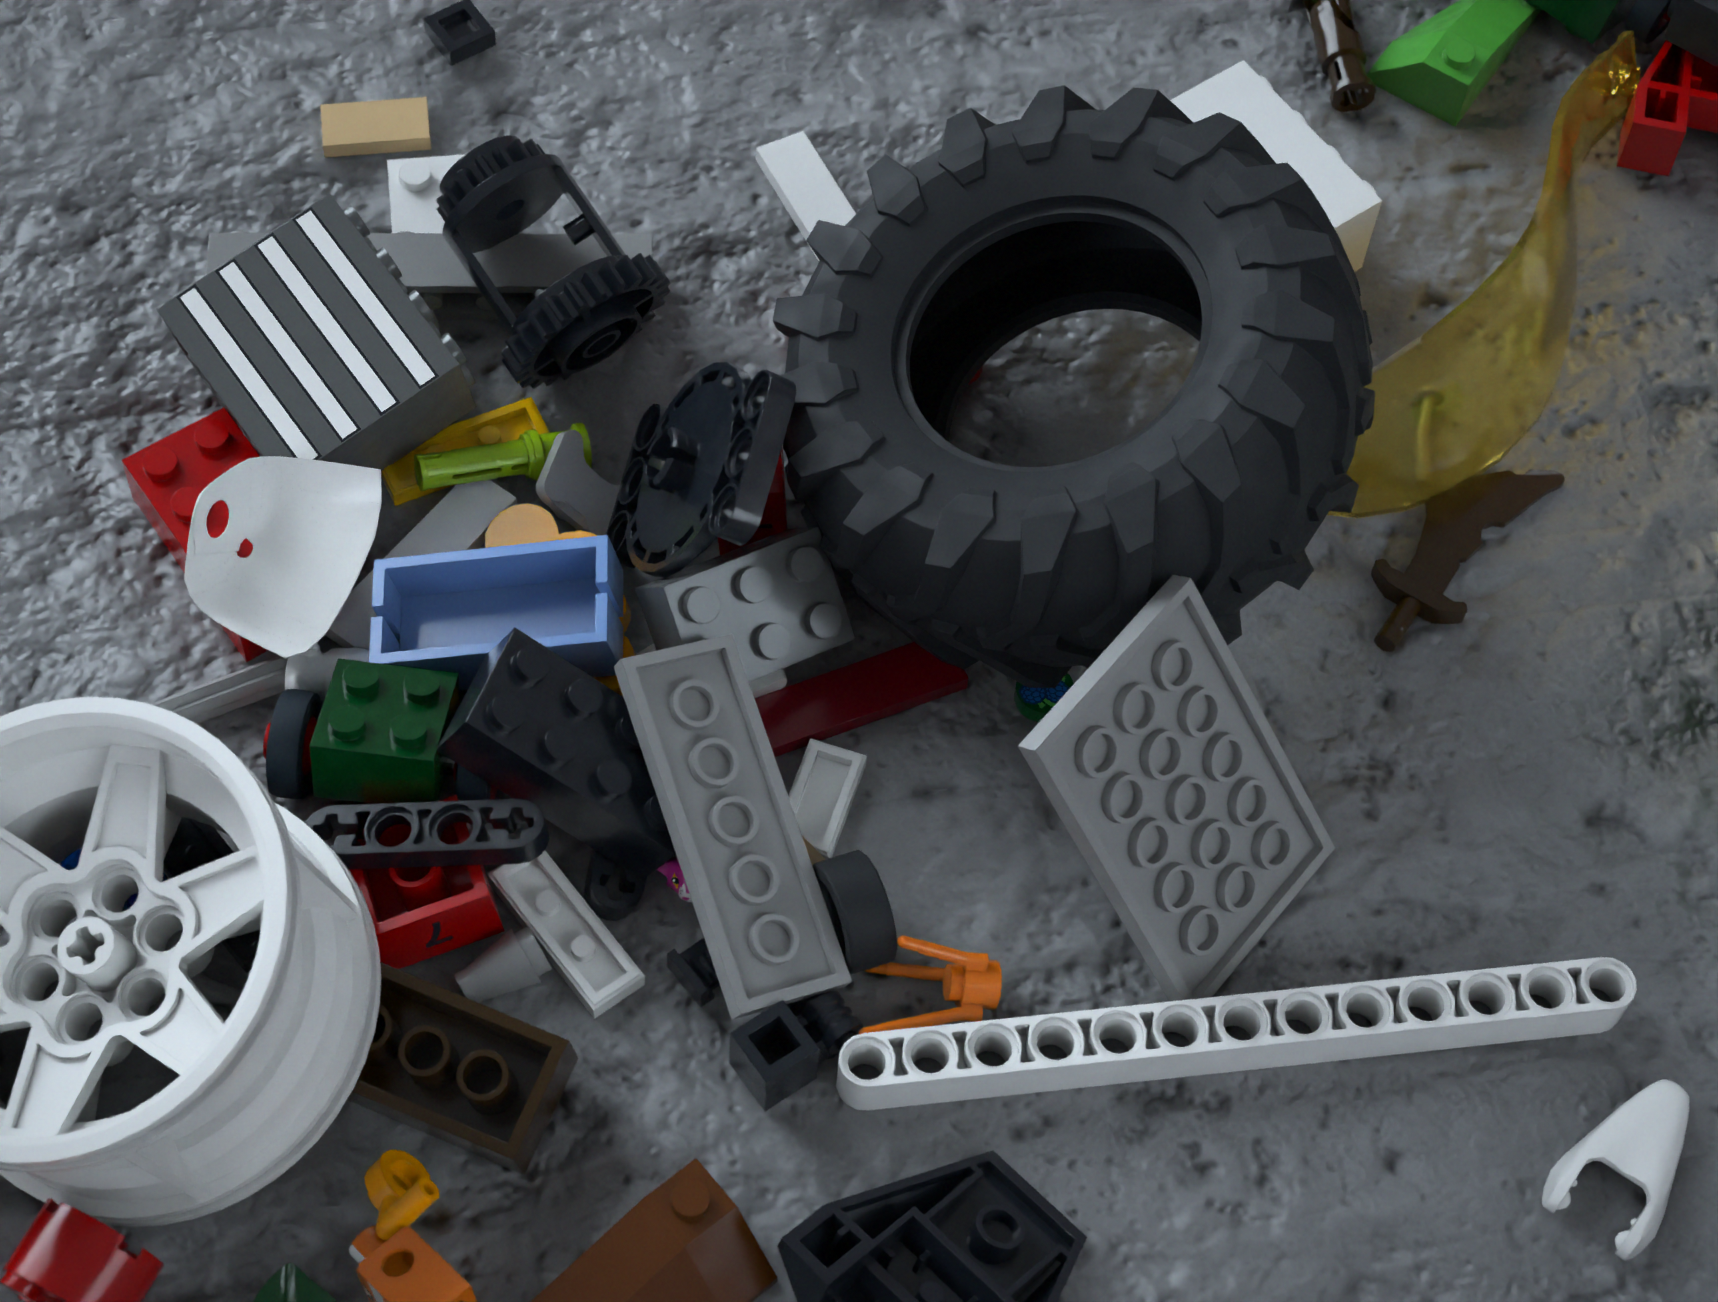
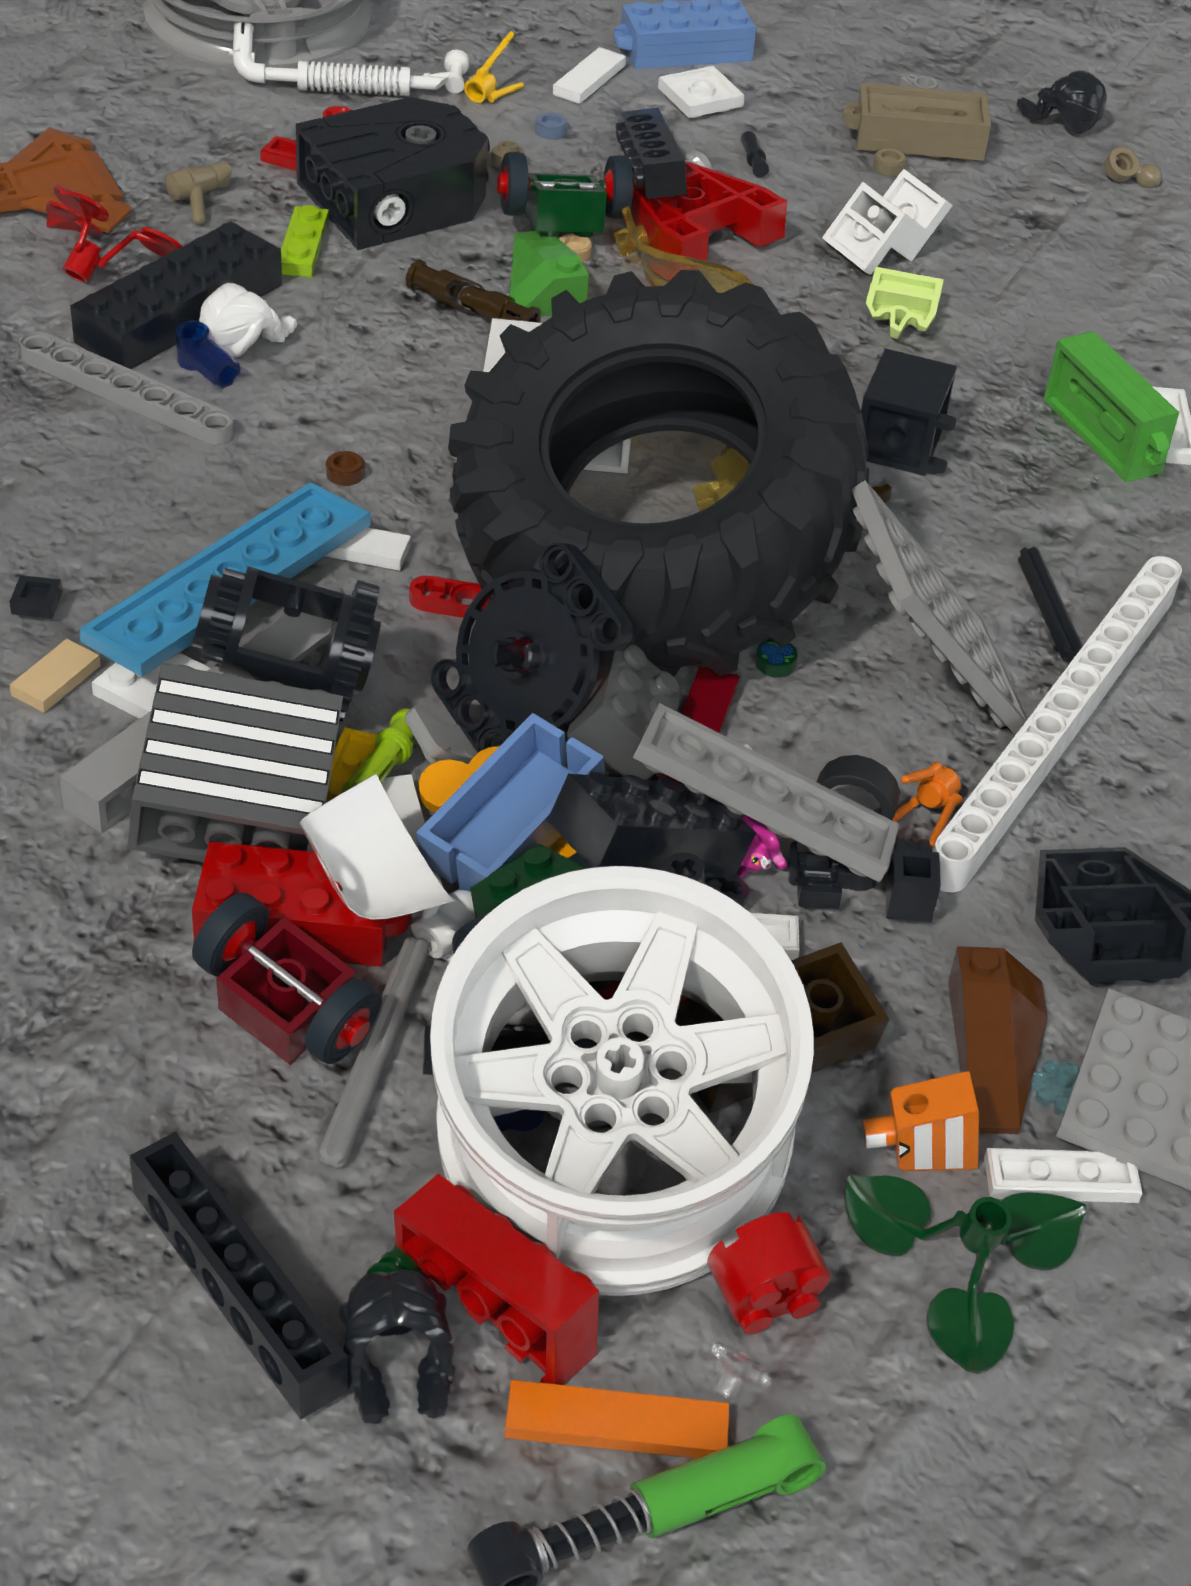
camera: 50 degrees left, 15 degrees down
light orange plate [365,1149,440,1241] -> none
none -> dark azure plate [79,482,371,677]
none -> brick [192,893,382,1065]
none -> reddish brown tile [326,451,365,486]
none -> tan tile [559,233,592,262]
none -> black container [861,348,957,476]
none -> black axle [1018,547,1083,662]

